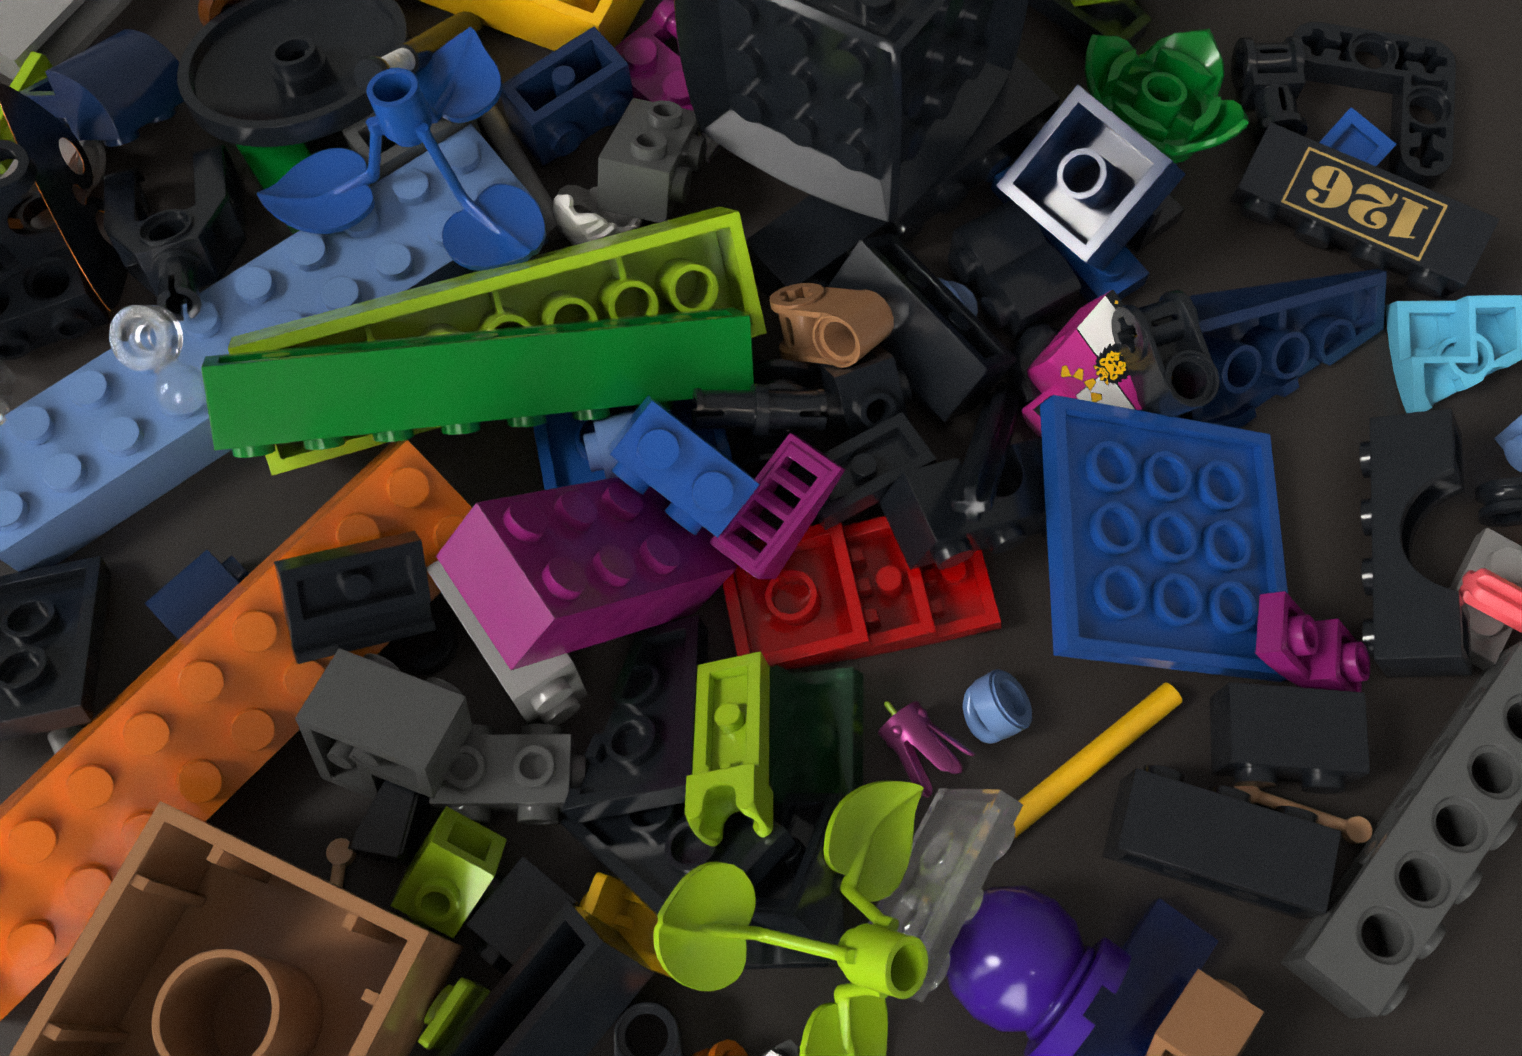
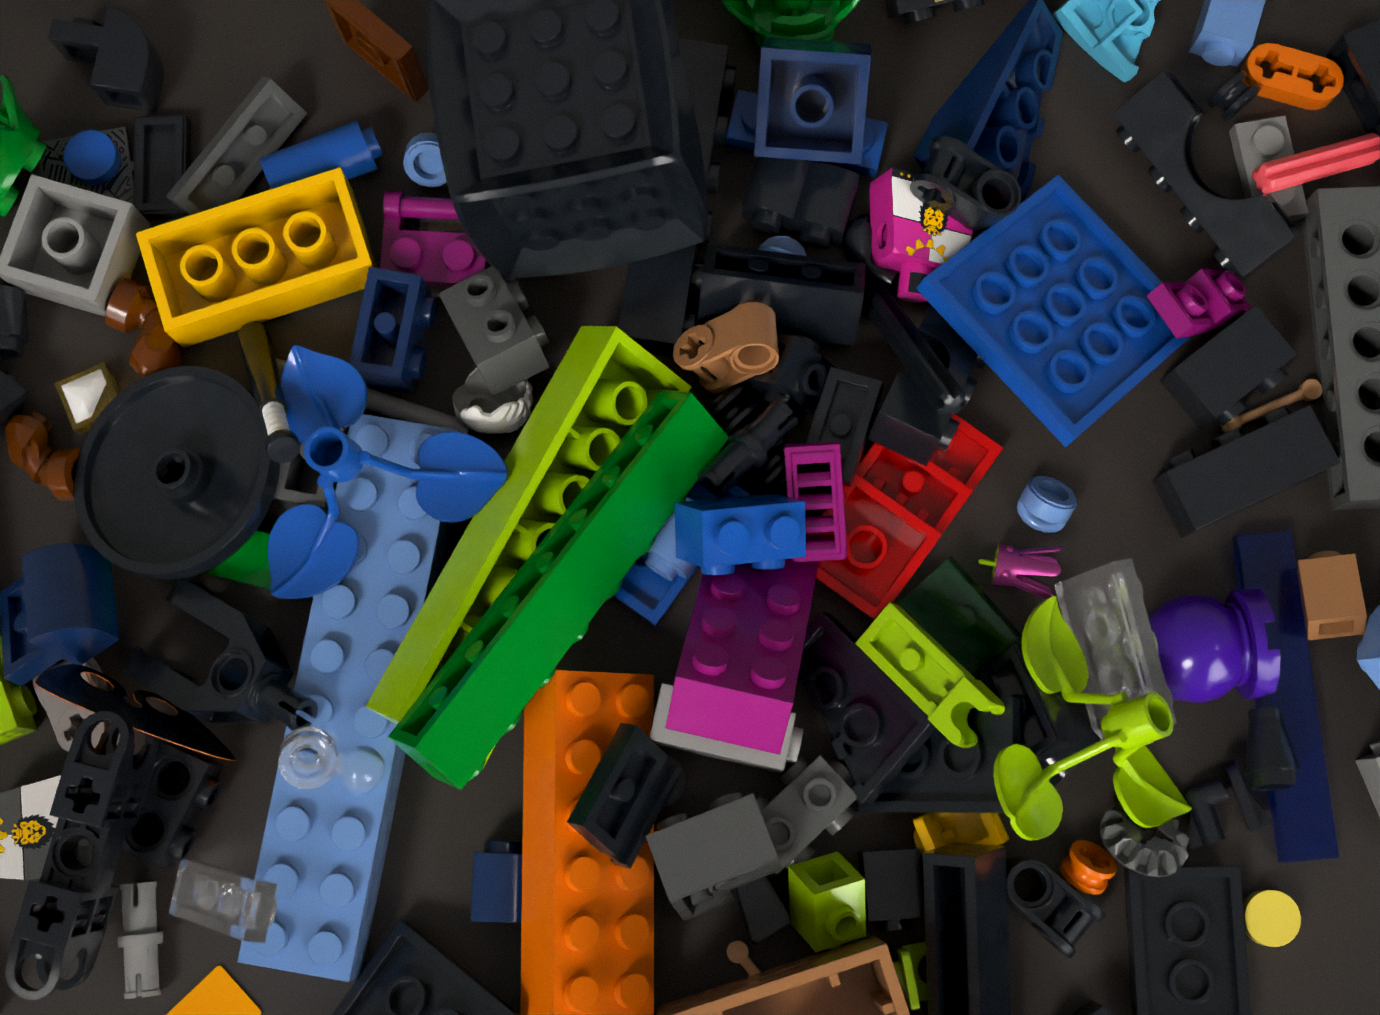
camera: 40 degrees left, 10 degrees up
yellow bar [965,682,1183,865] -> none

